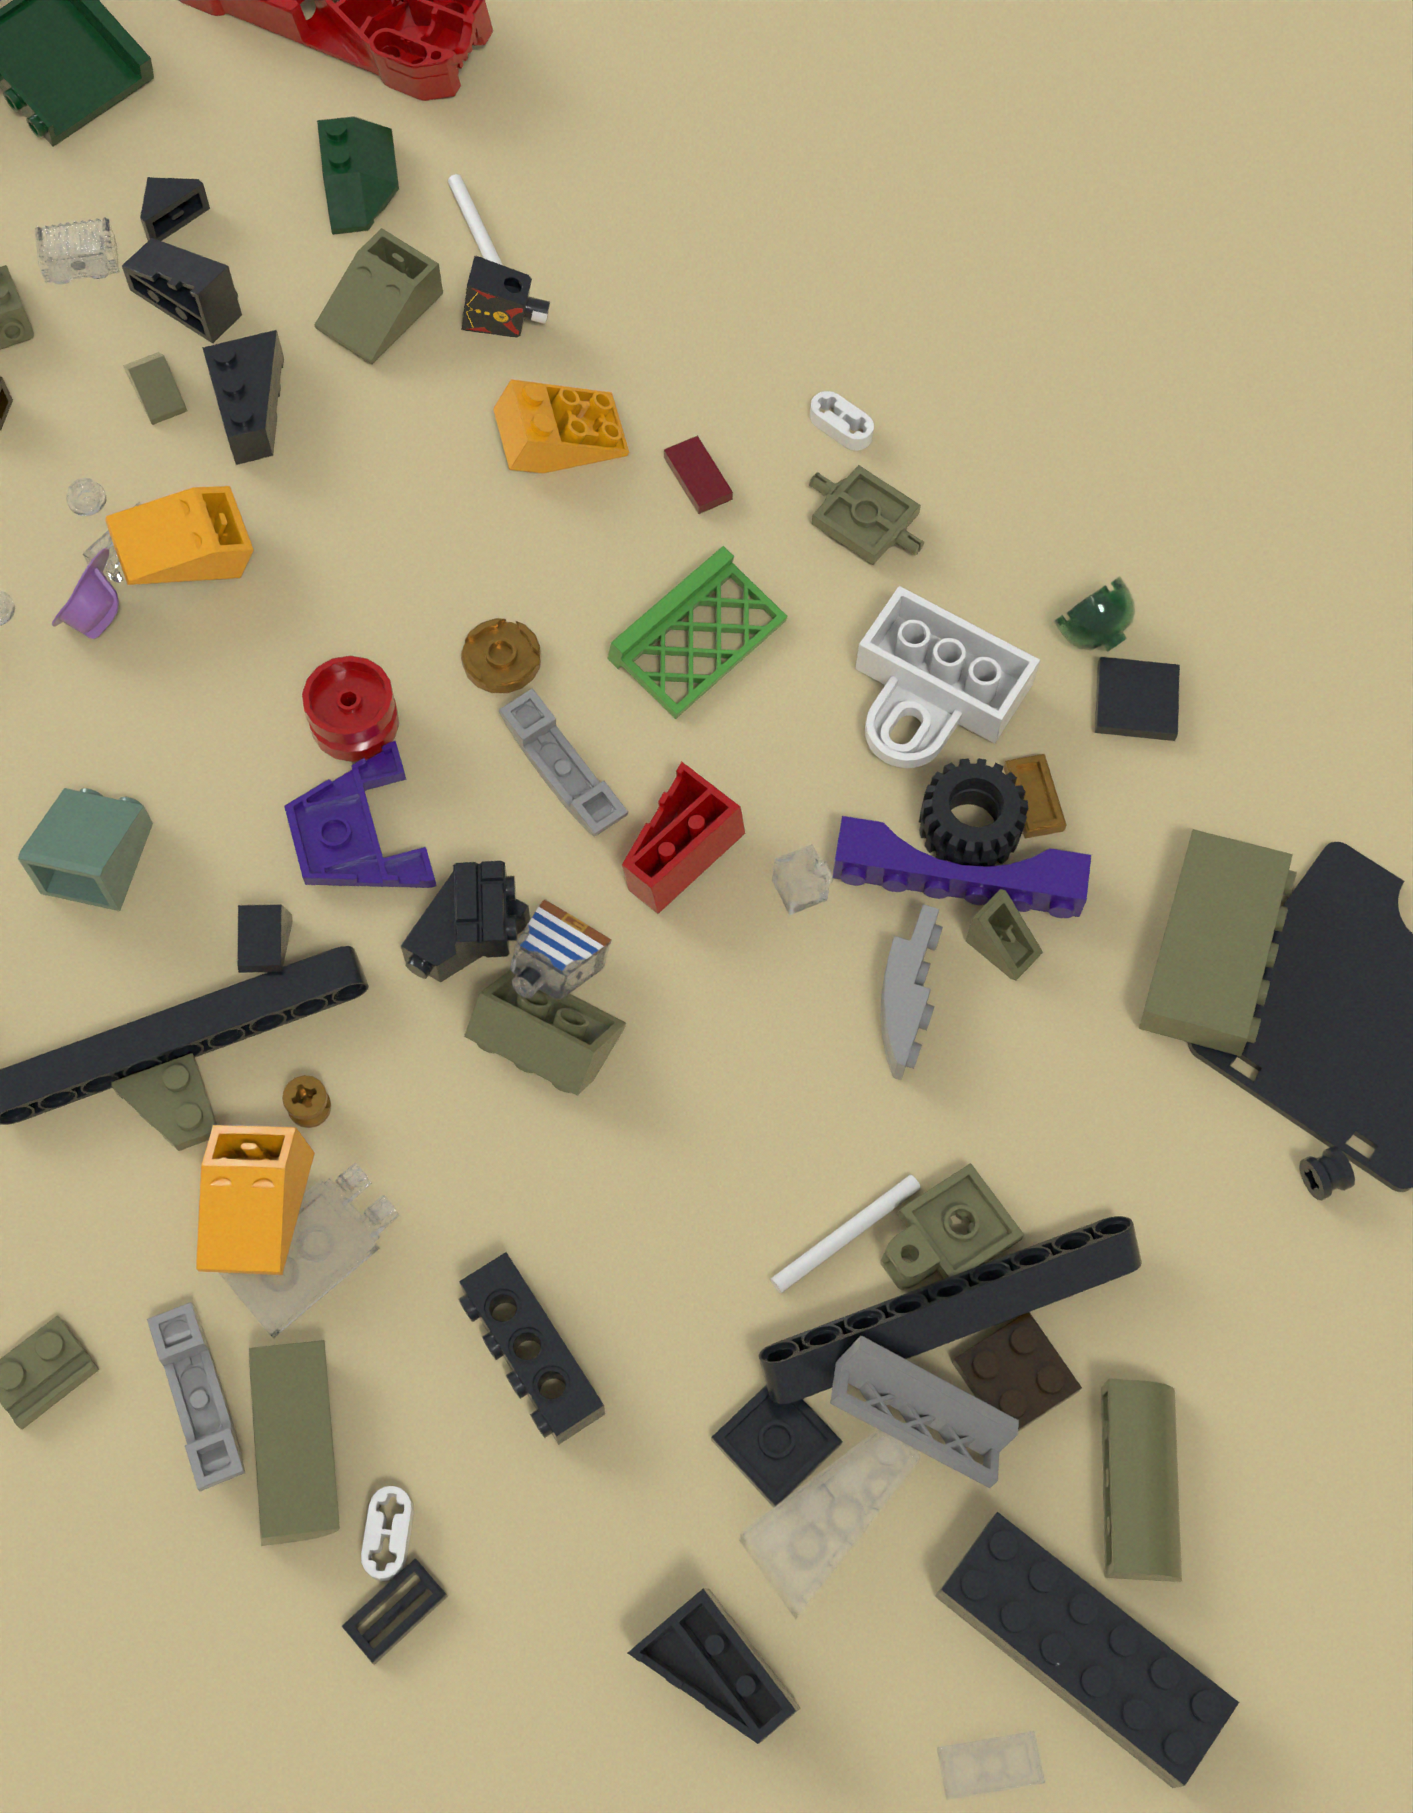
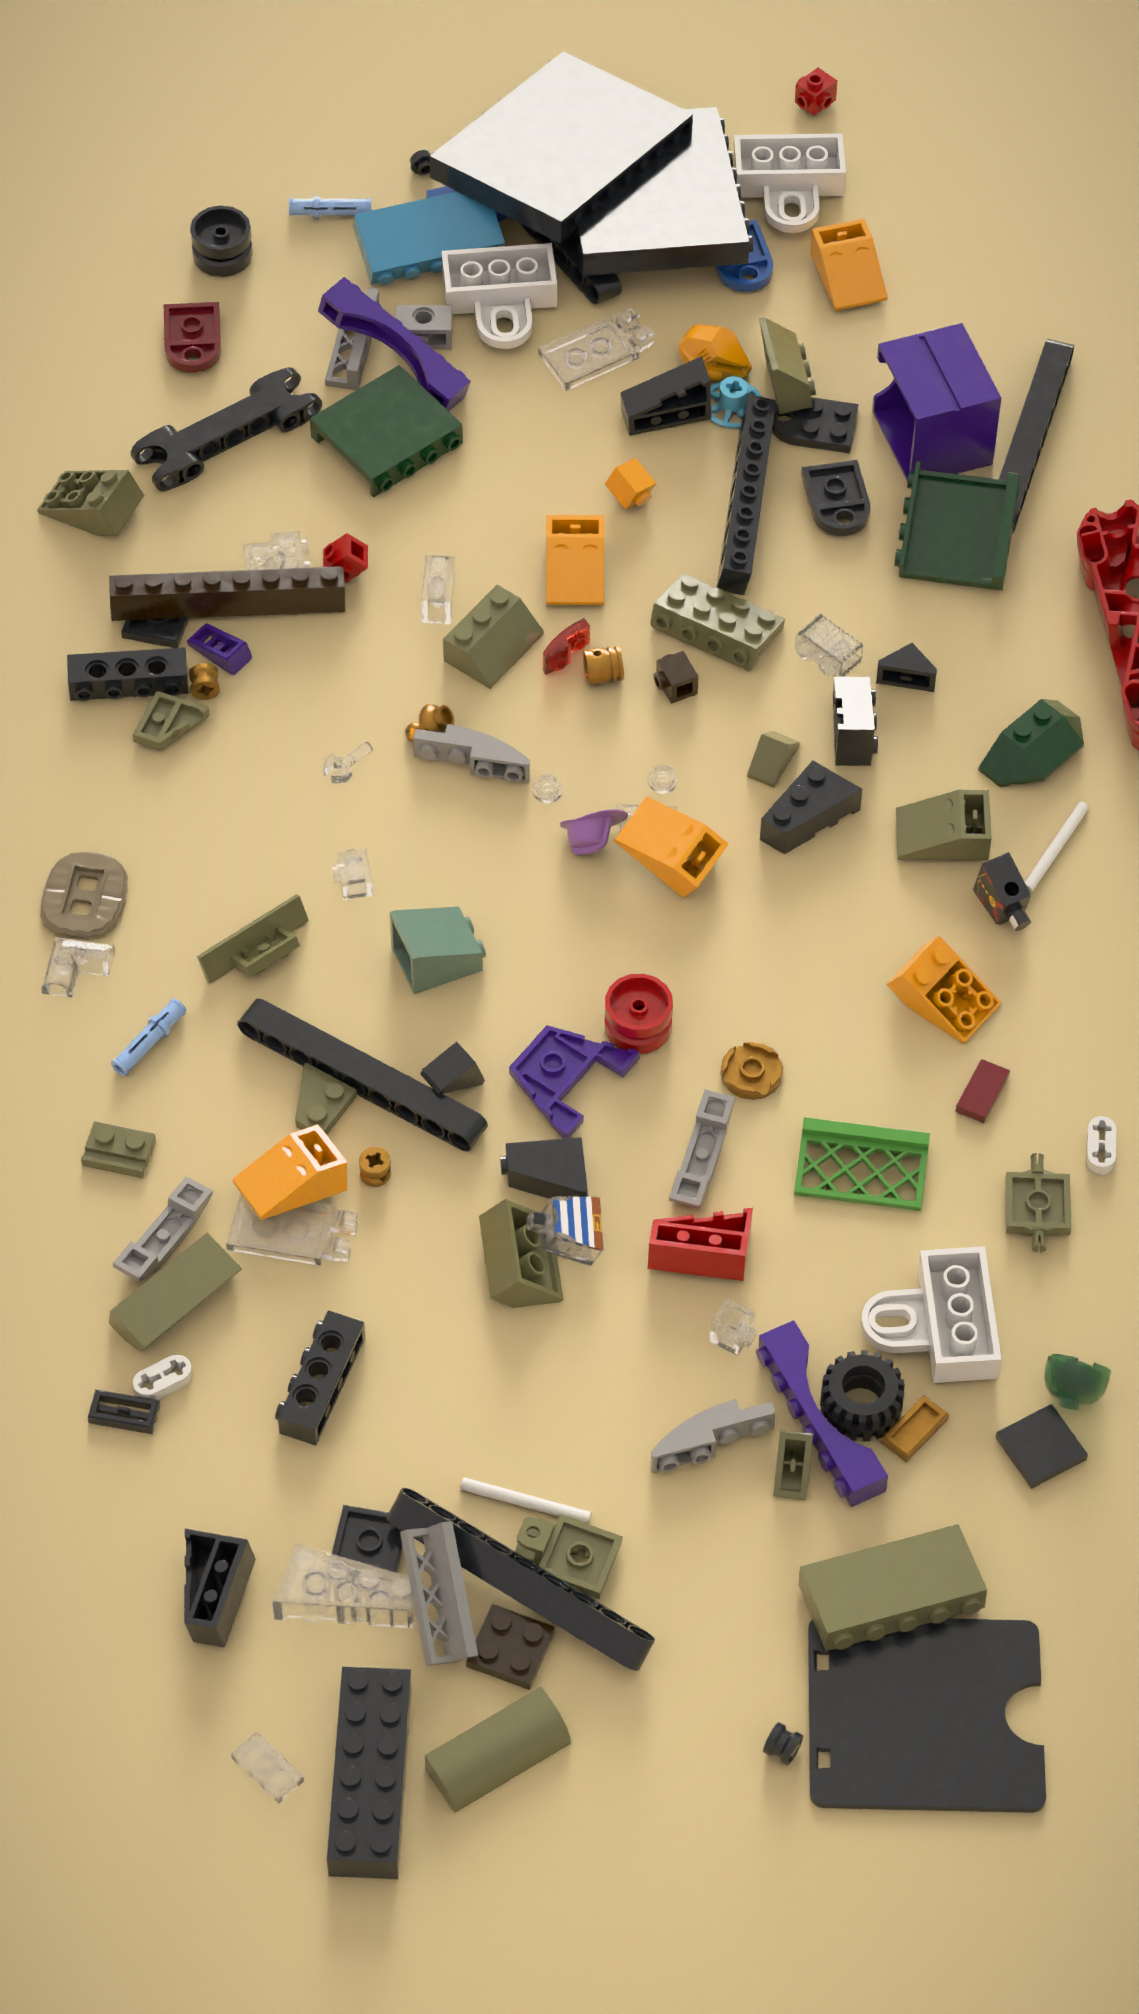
camera: 55 degrees right, 10 degrees down
black brick [453,861,517,959] -> none

